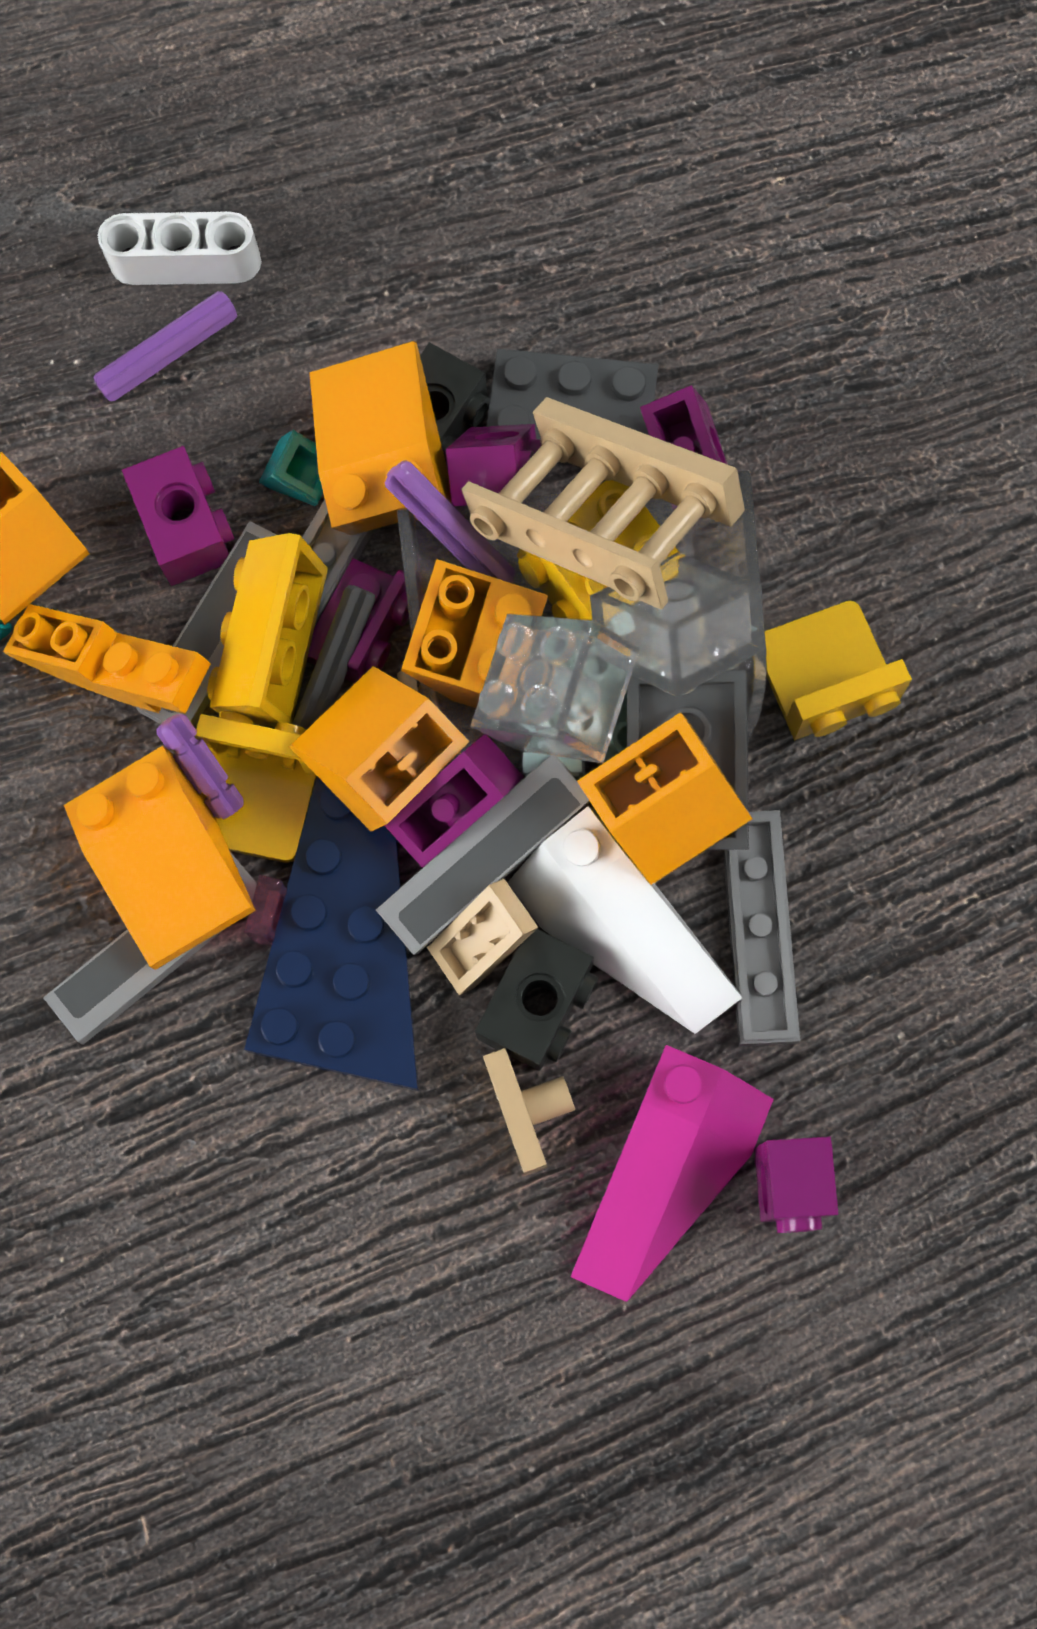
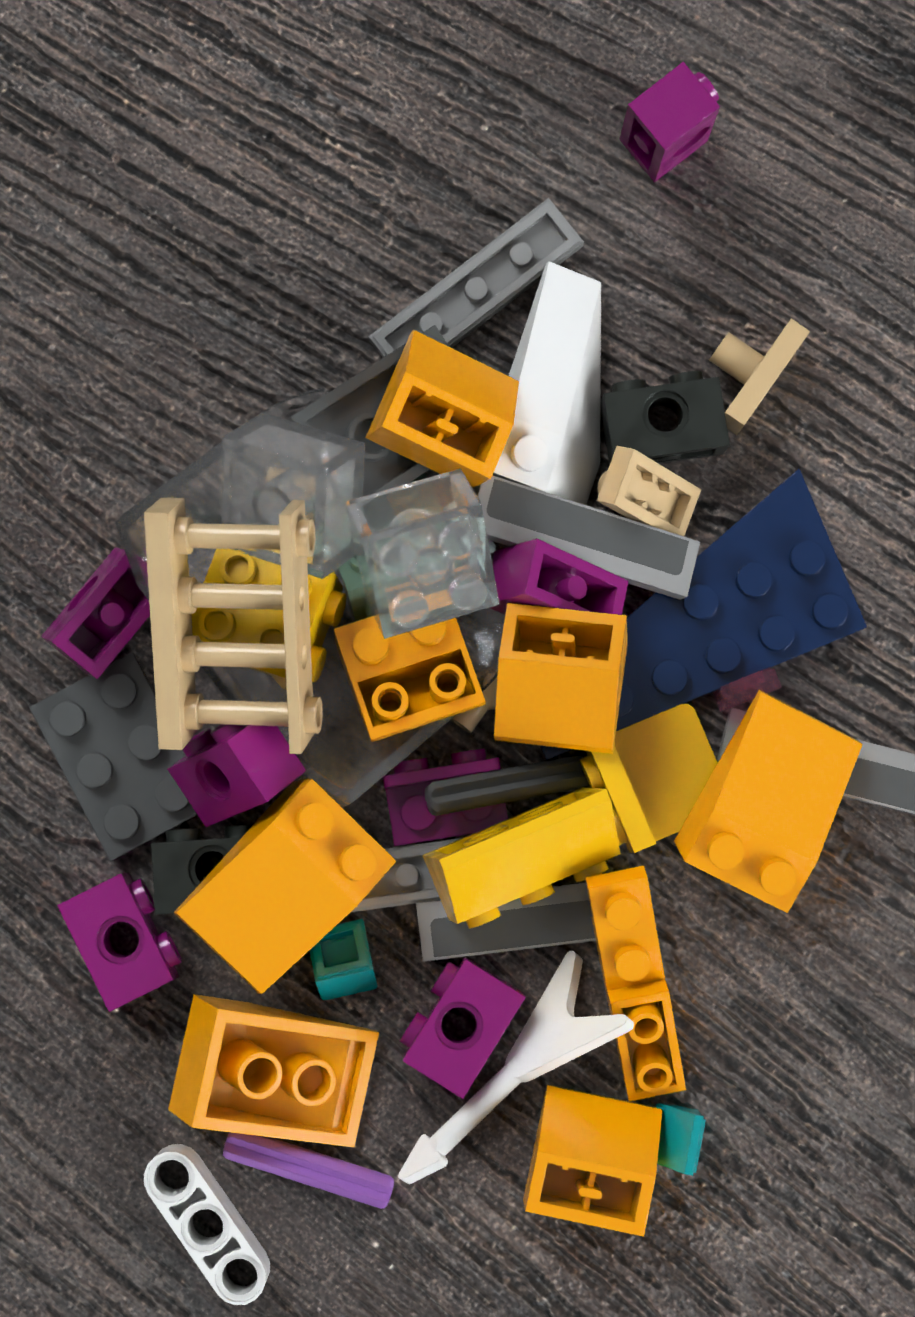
camera: 135 degrees left, 10 degrees up
medium lavender axle [156,714,244,819] -> none
medium lavender axle [385,460,515,583] -> none
dark pink wedge [570,1045,774,1302] -> none
yellow bracket [754,601,912,740] -> none
none -> magenta brick [57,872,182,1012]
none -> light orange slope [168,994,379,1147]
none -> white piece [398,951,634,1184]

